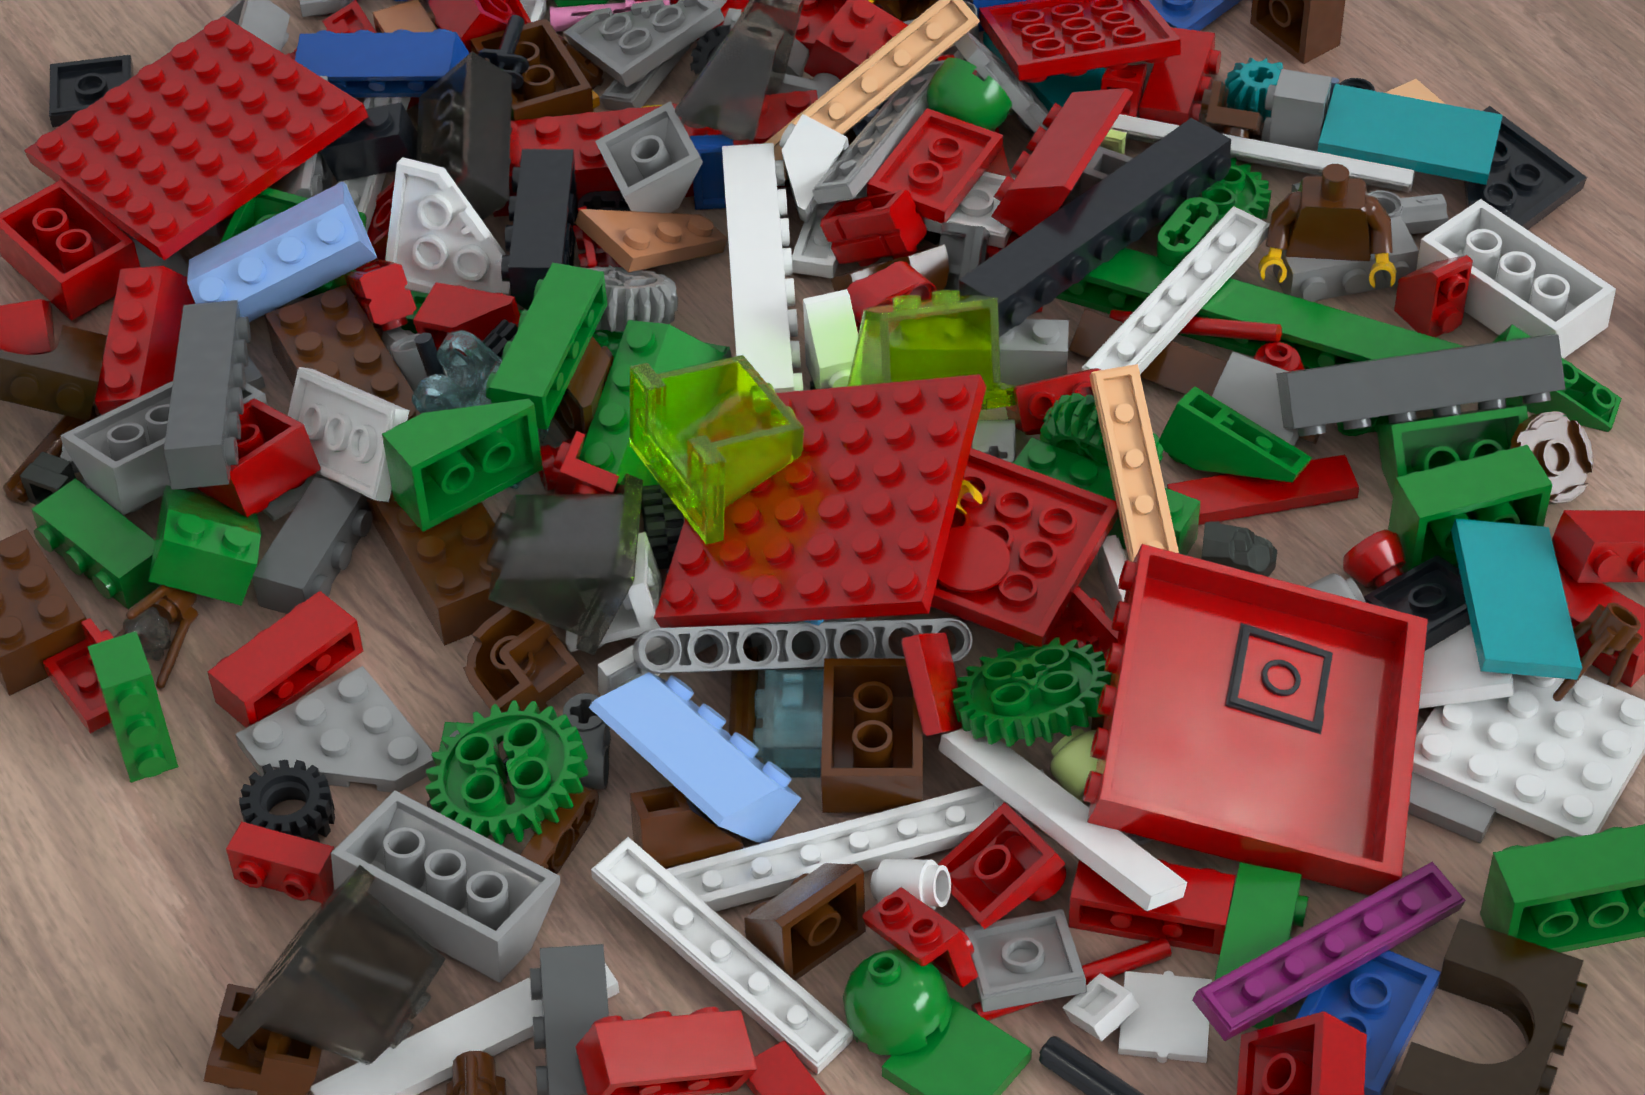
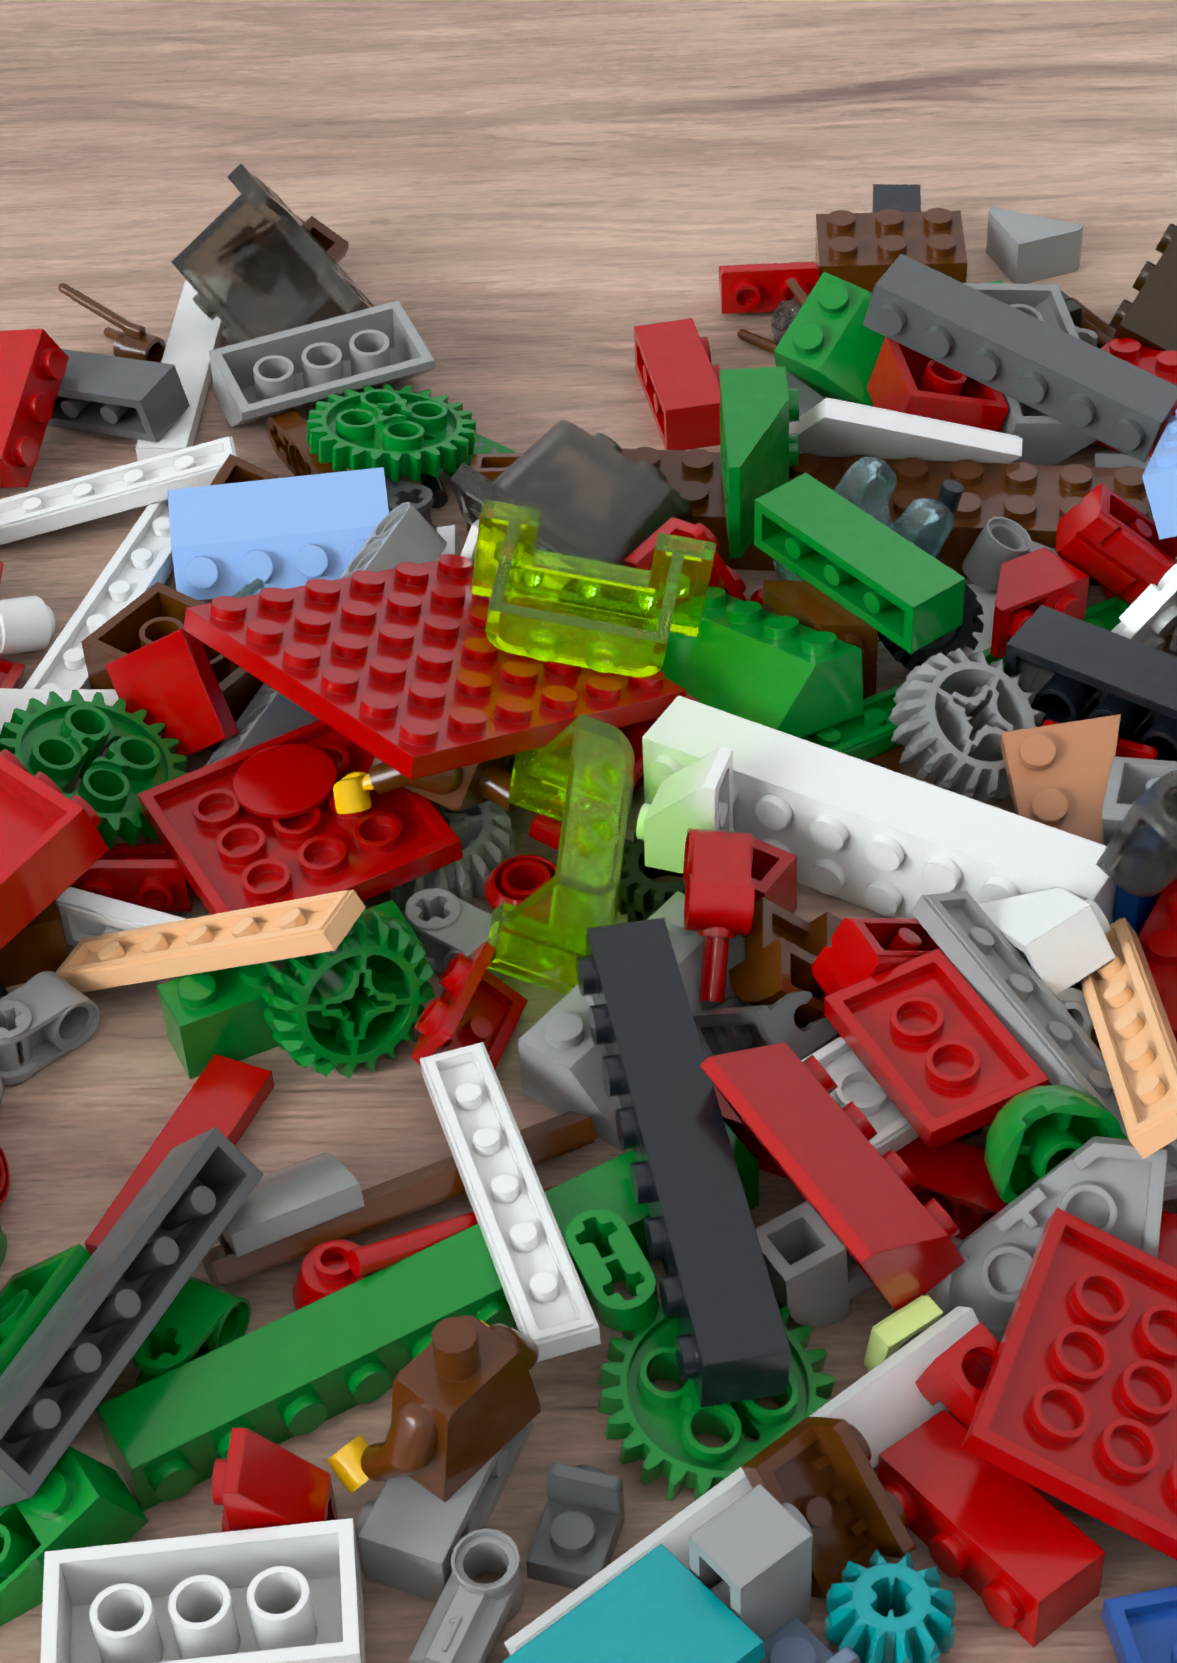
camera: 125 degrees right, 5 degrees down
green brick [87,631,178,783] -> none
red piece [226,821,334,904] -> none
light grey plate [235,666,436,792] -> none
black tyre [239,760,335,843] -> none
reddish brown slope [744,863,866,981] -> none
green slope [1159,386,1312,482] -> none
pearl dark grey rock [1201,521,1278,577] -> none

